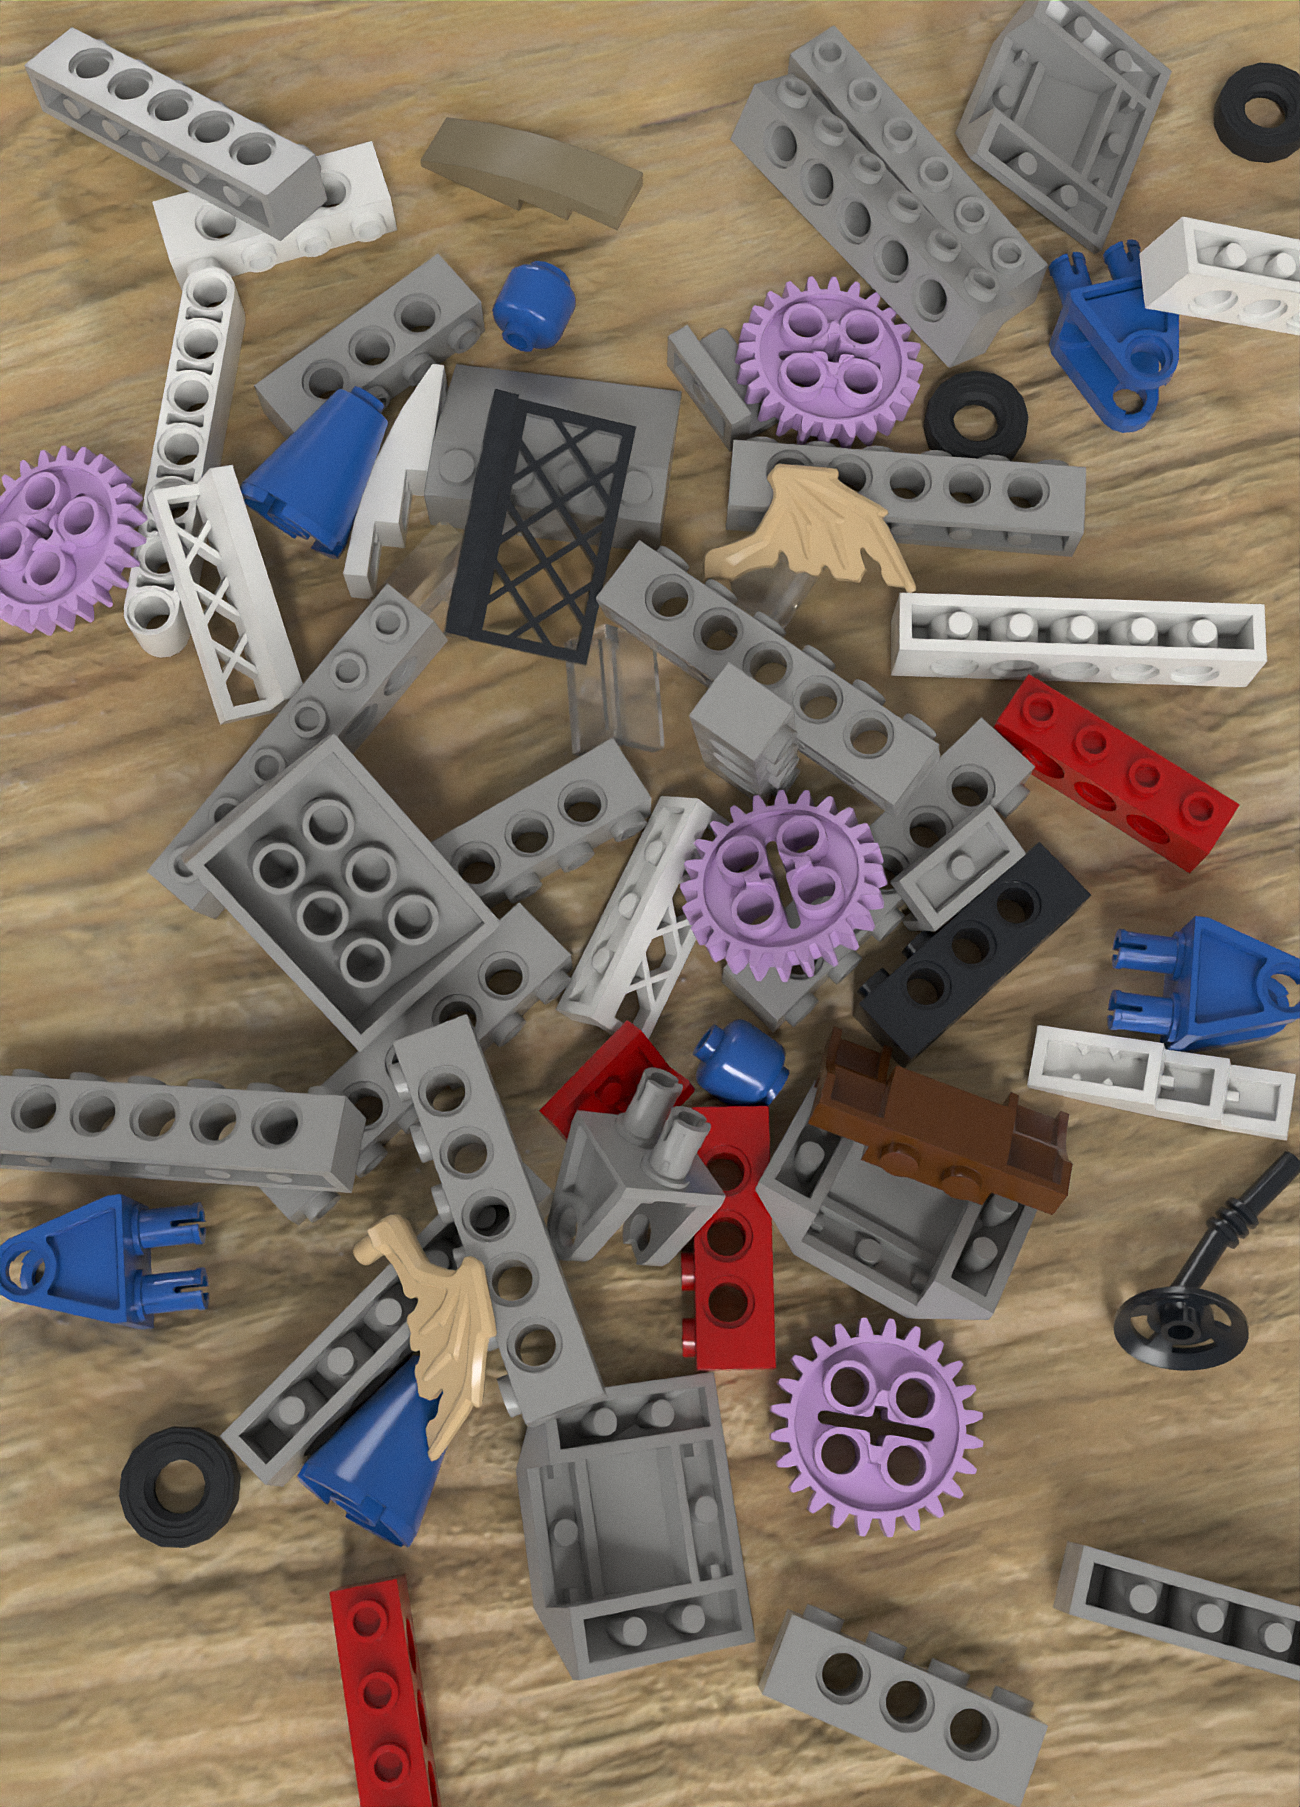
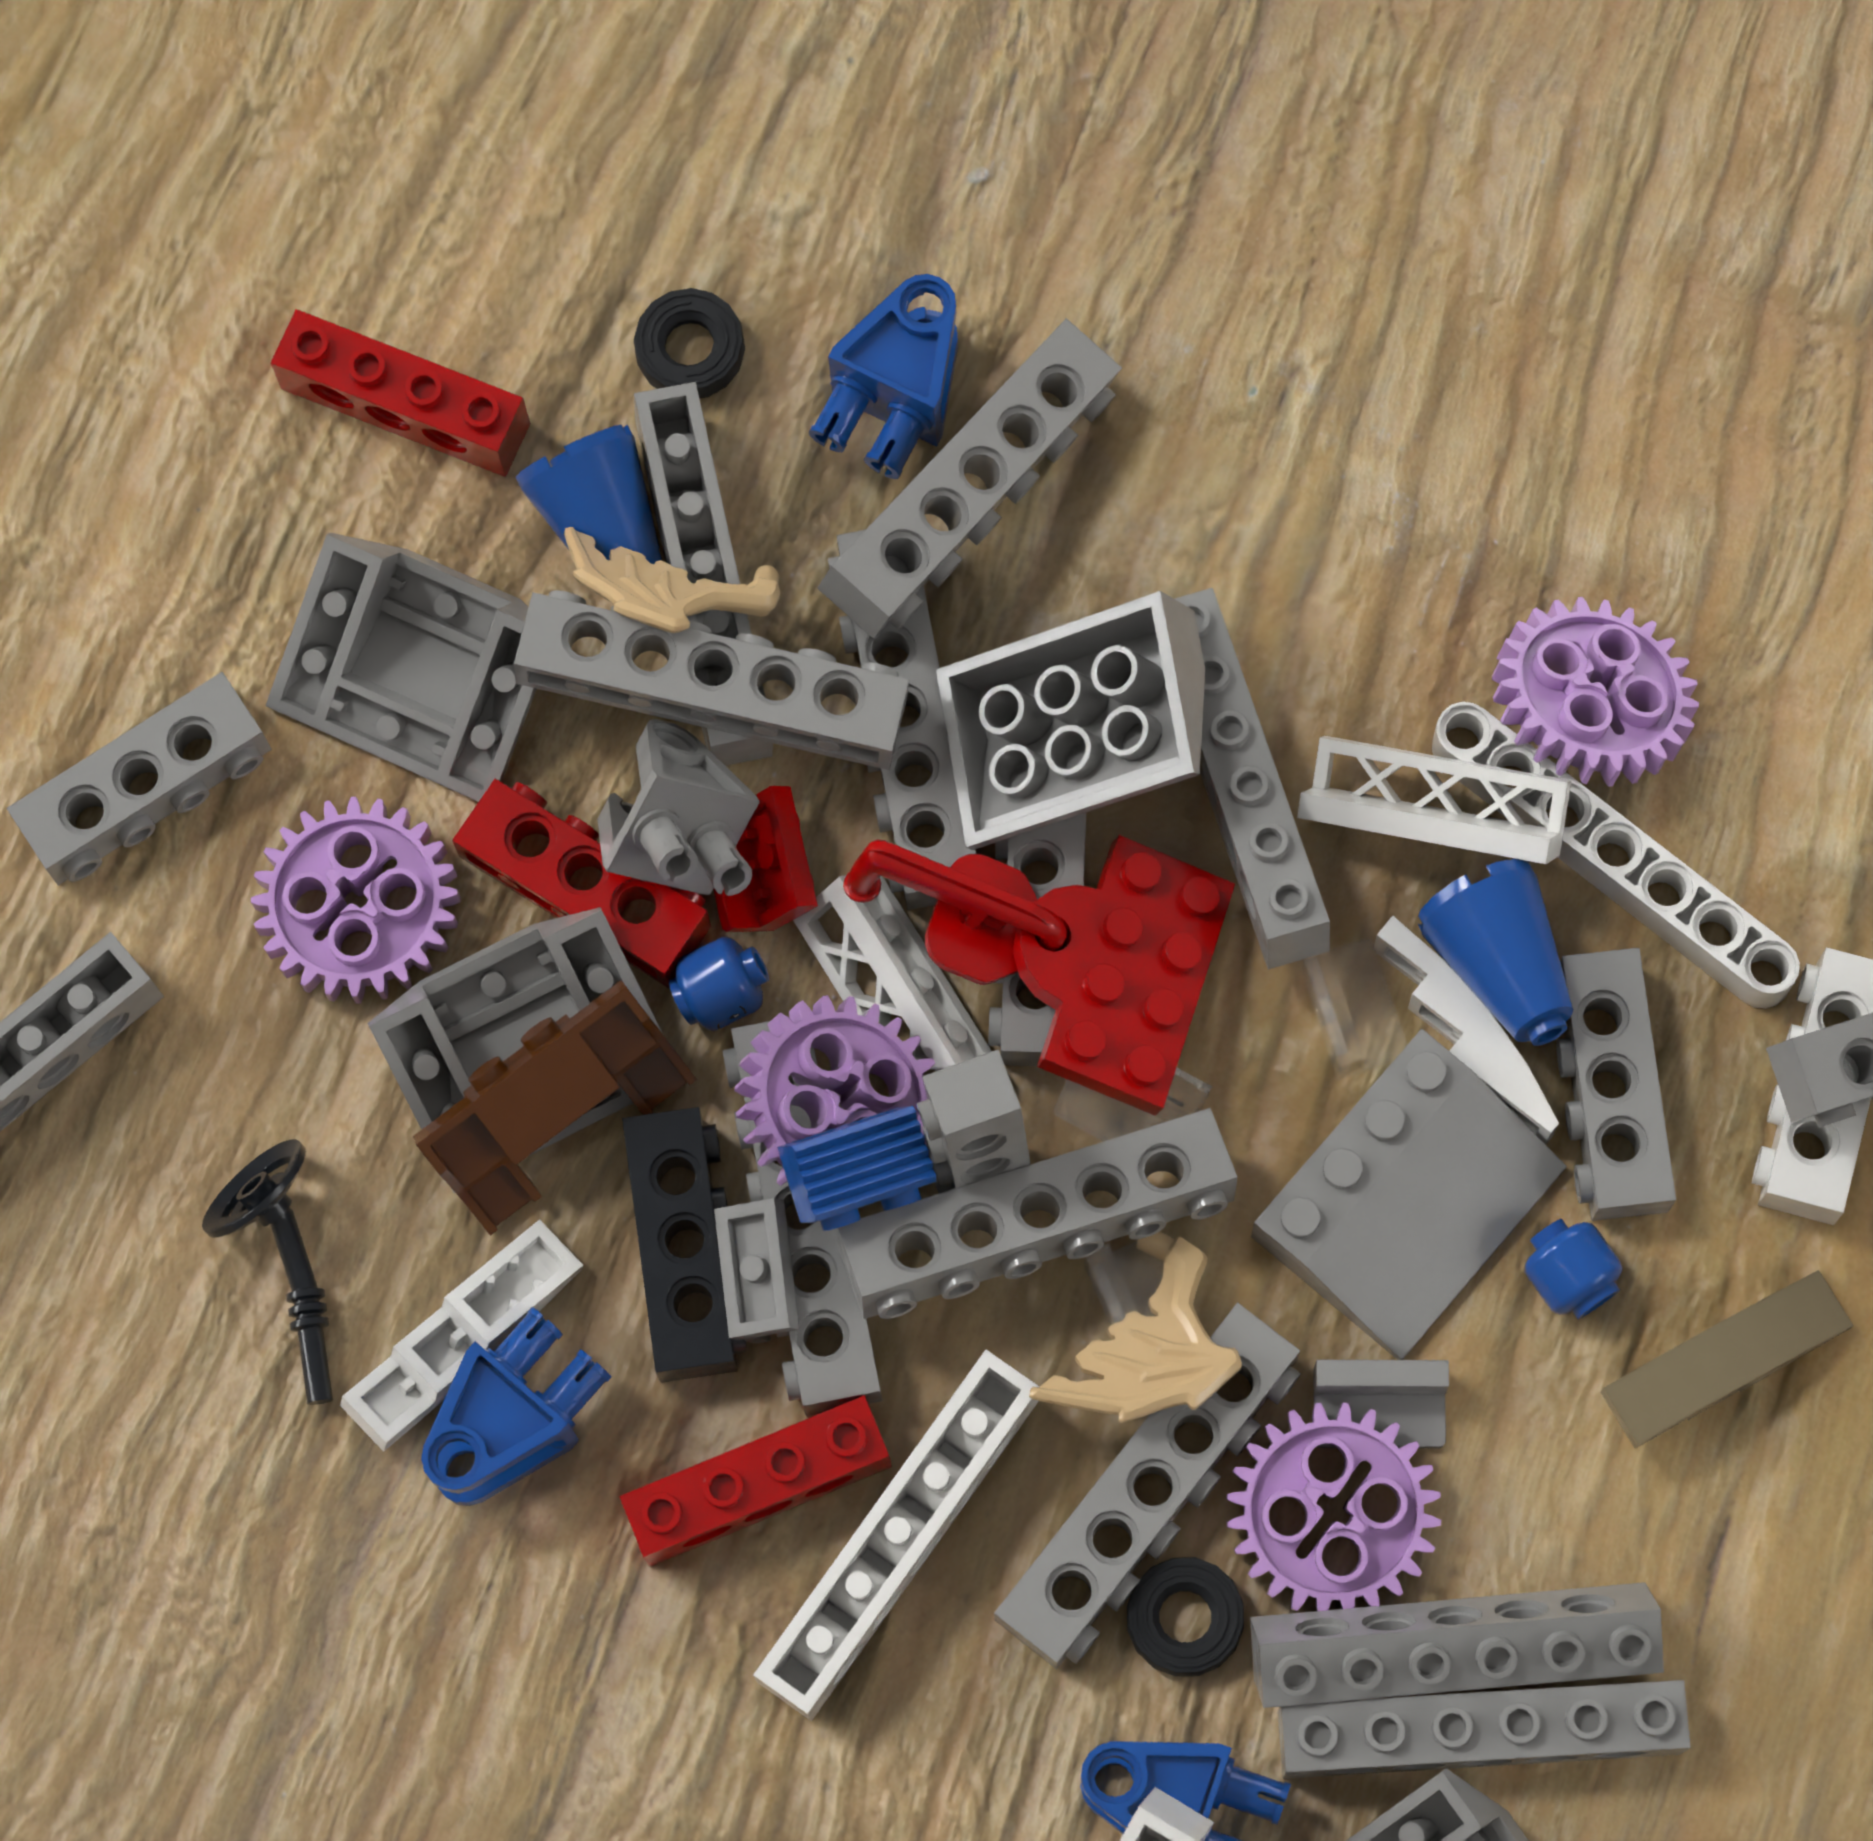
camera: 130 degrees right, 0 degrees up
black fence [443,389,636,666] -> none
none -> blue brick [777,1106,937,1231]
none -> red plate [843,835,1235,1116]

